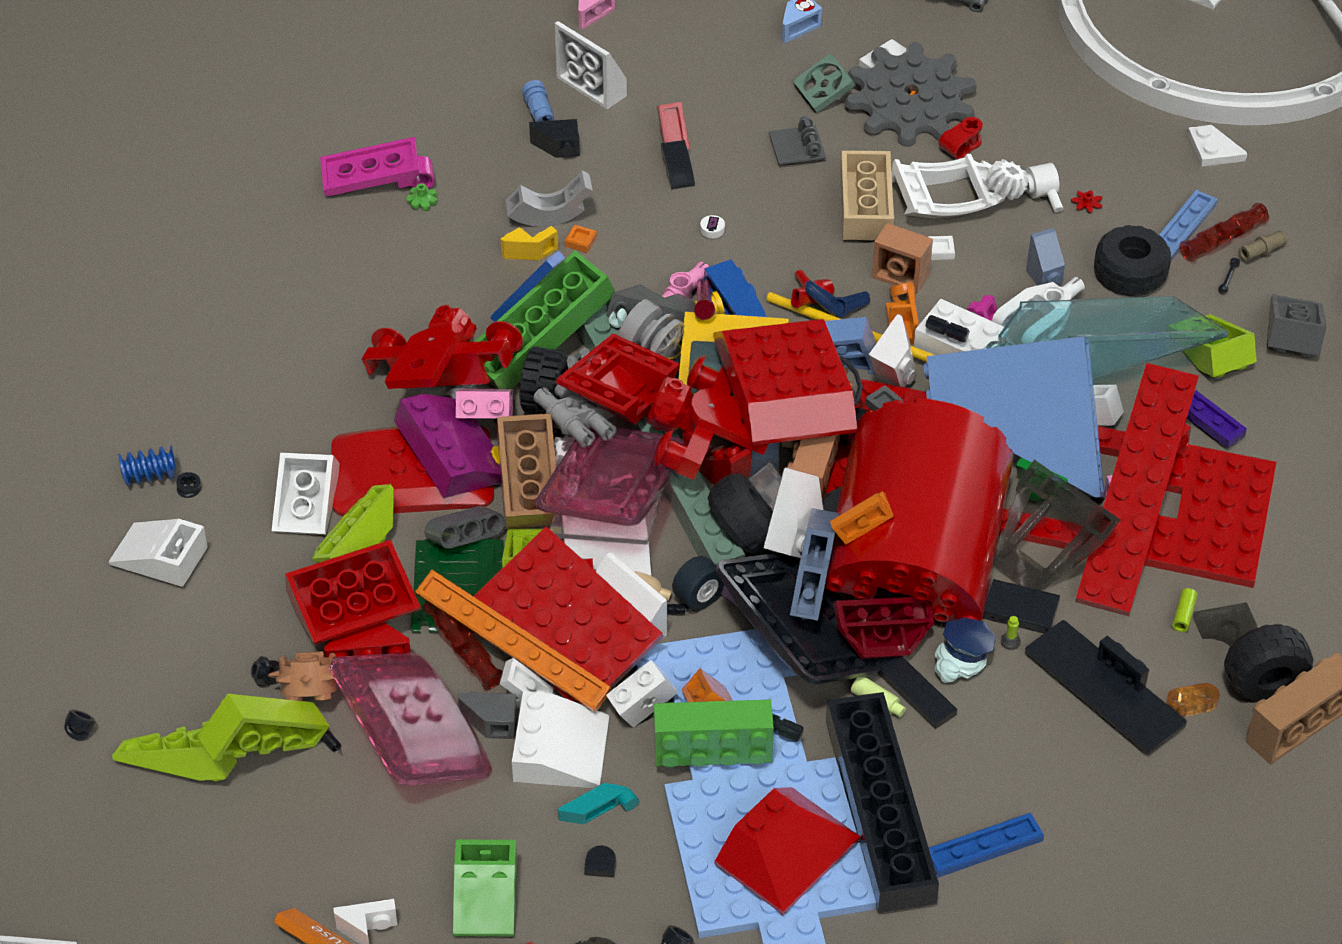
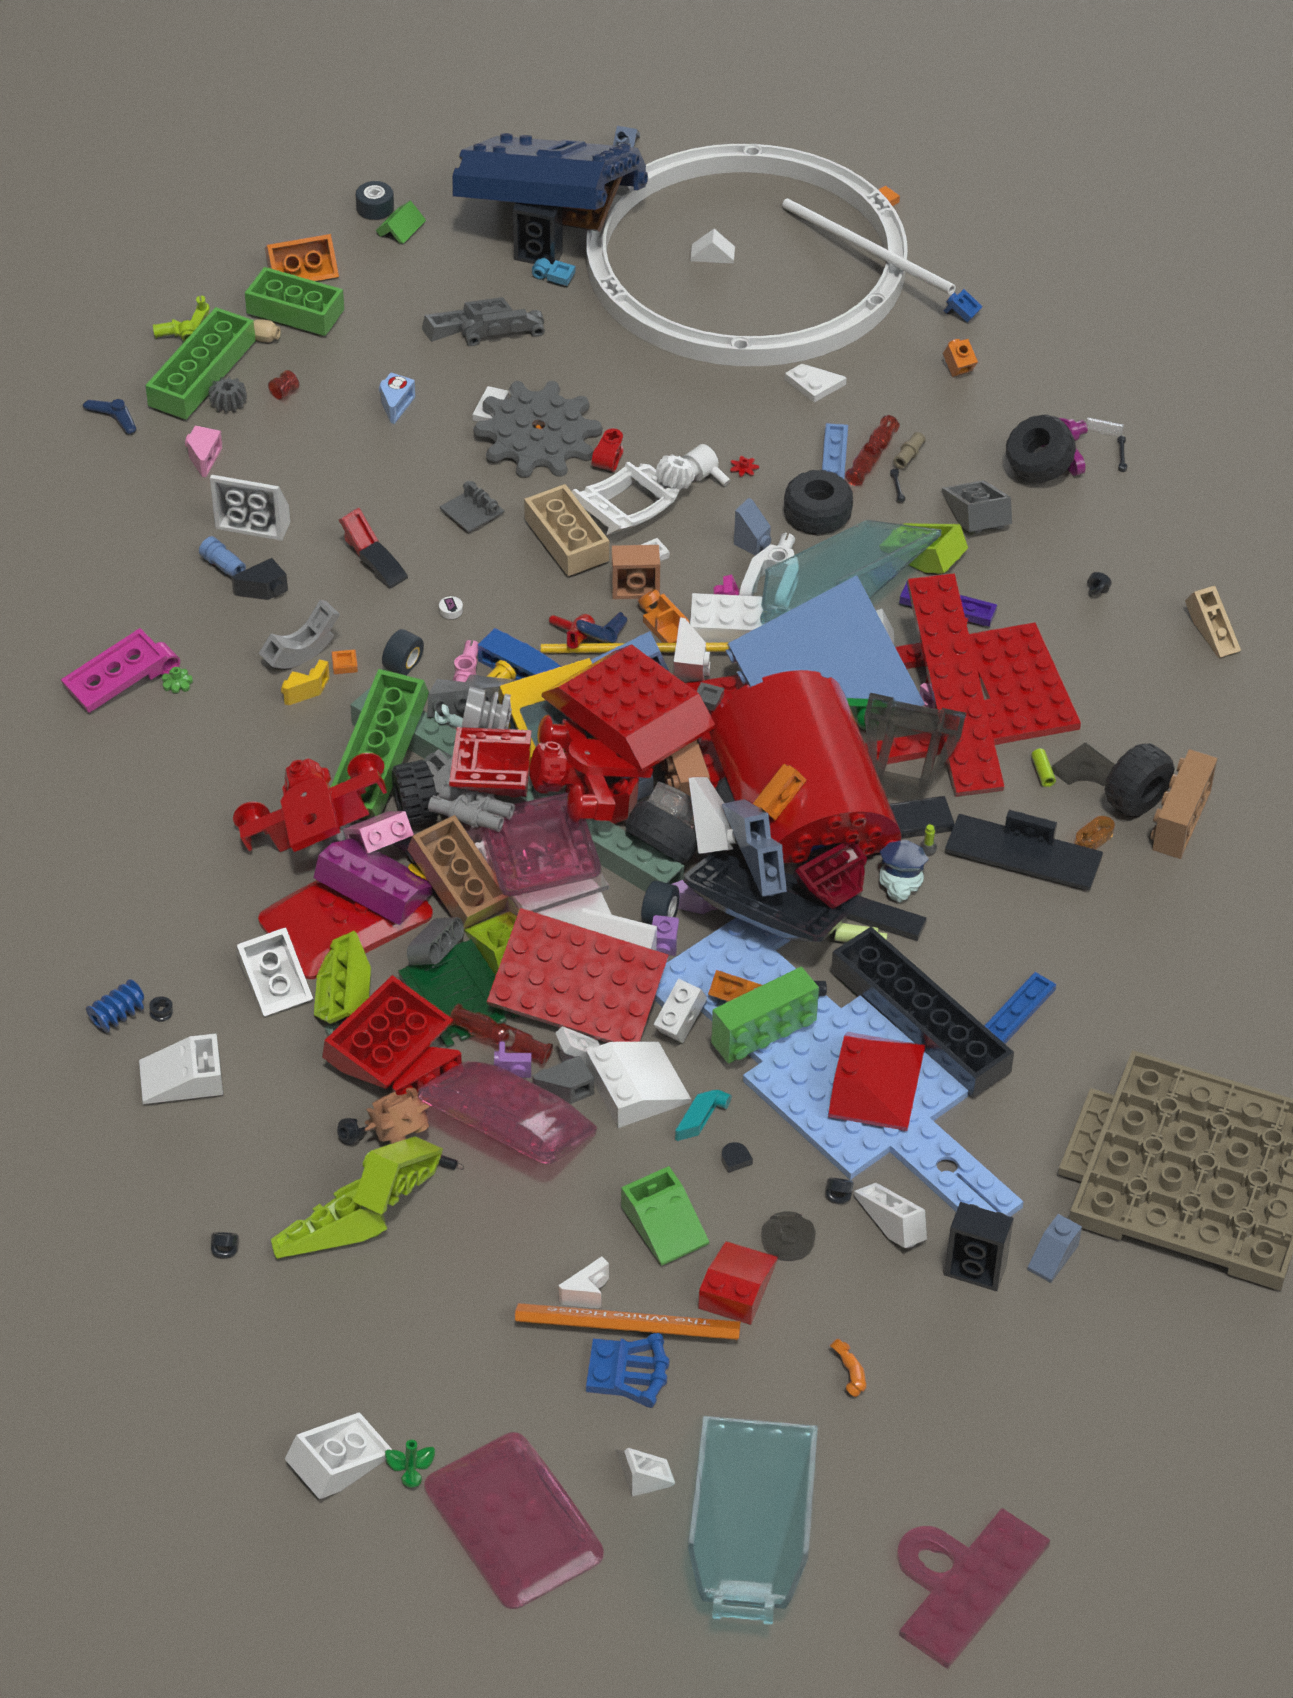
camera: 30 degrees left, 0 degrees up
orange tile [415,570,612,713] -> none
blue tile [491,251,565,322] -> none
dark red axle [694,279,715,320] -> none
sand green piece [793,53,856,113] -> none
black piece [925,315,970,342] -> none
none -> black wheel [382,629,424,676]
none -> medium lavender bracket [494,1042,532,1079]
none -> medium lavender bracket [652,915,679,956]

